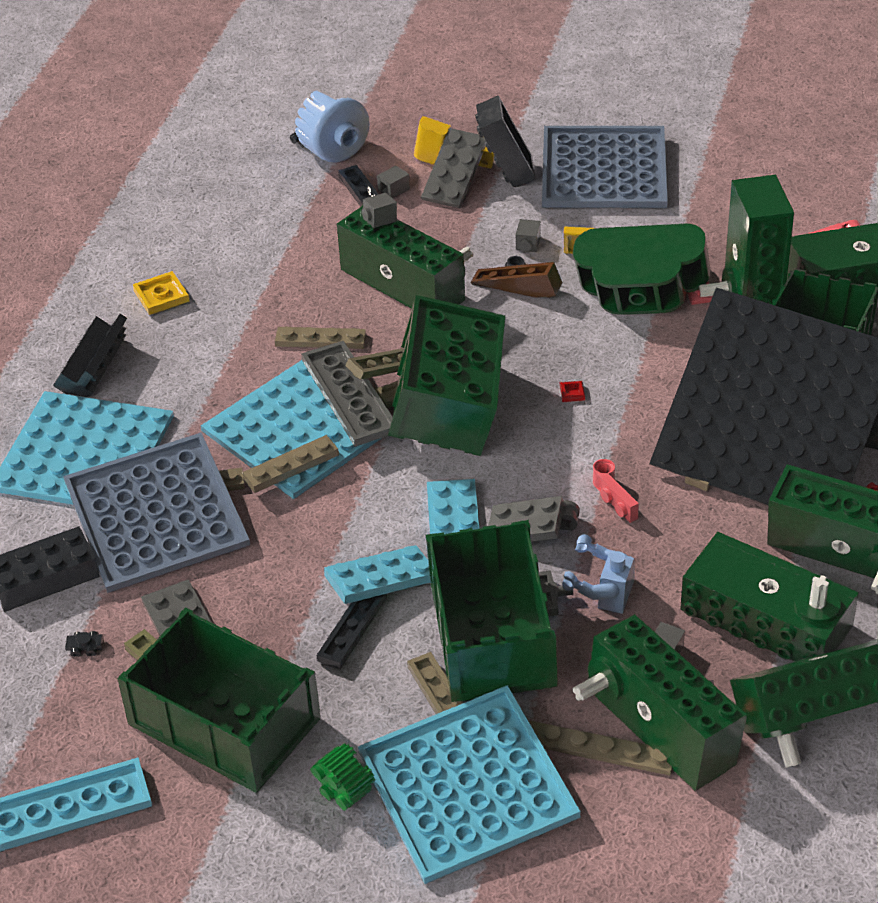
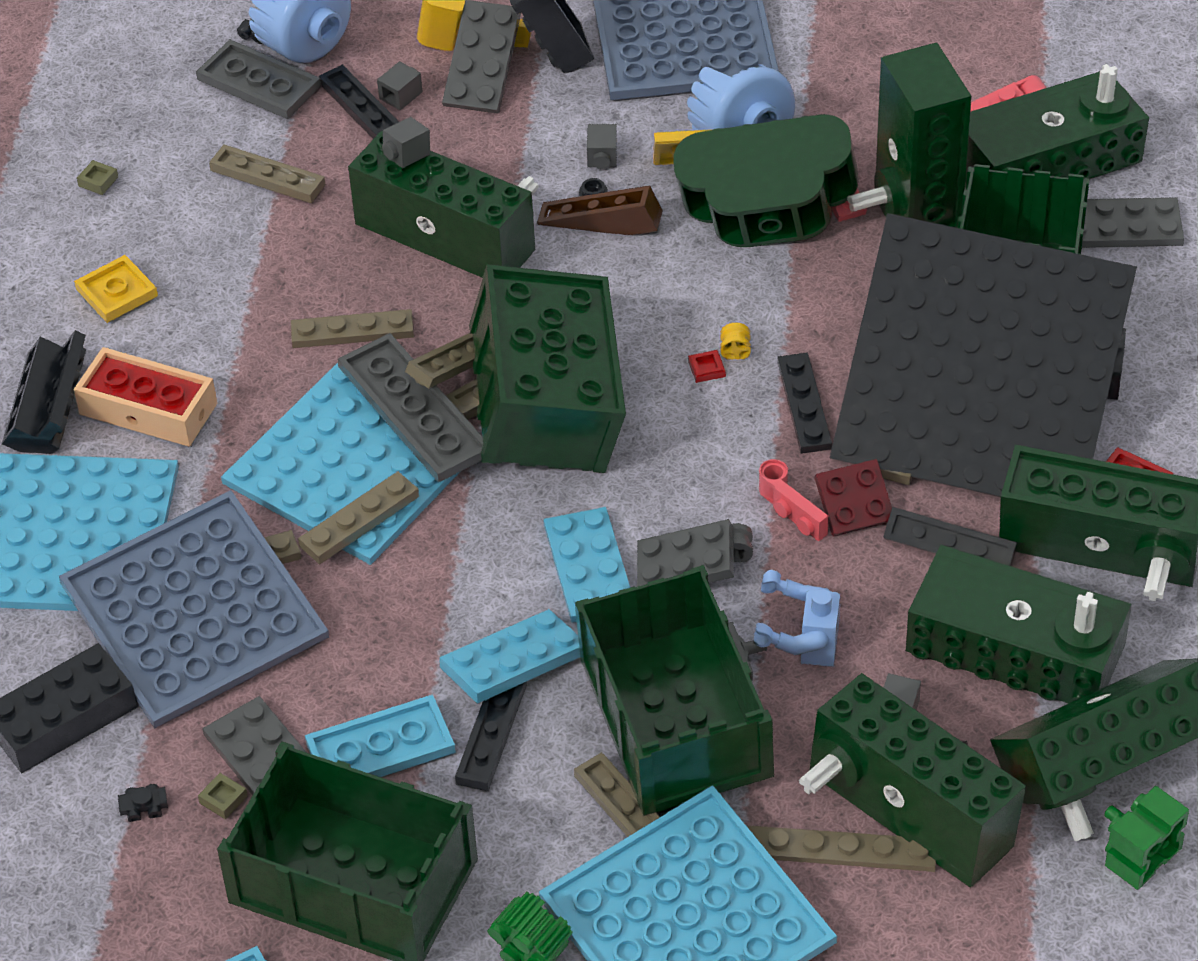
camera: 10 degrees left, 5 degrees up
none -> light nougat brick [74,347,218,447]
none -> olive plate [77,160,118,195]
none -> dark grey plate [196,39,321,119]
none -> dark tan plate [209,144,326,204]
none -> medium azure plate [305,694,456,777]
none -> light blue piece [687,64,795,131]
none -> yellow wheel [720,323,751,359]
none -> black plate [777,352,832,454]
none -> dark red plate [814,459,892,537]
none -> black plate [883,507,1018,566]
none -> green brick [1104,785,1189,890]

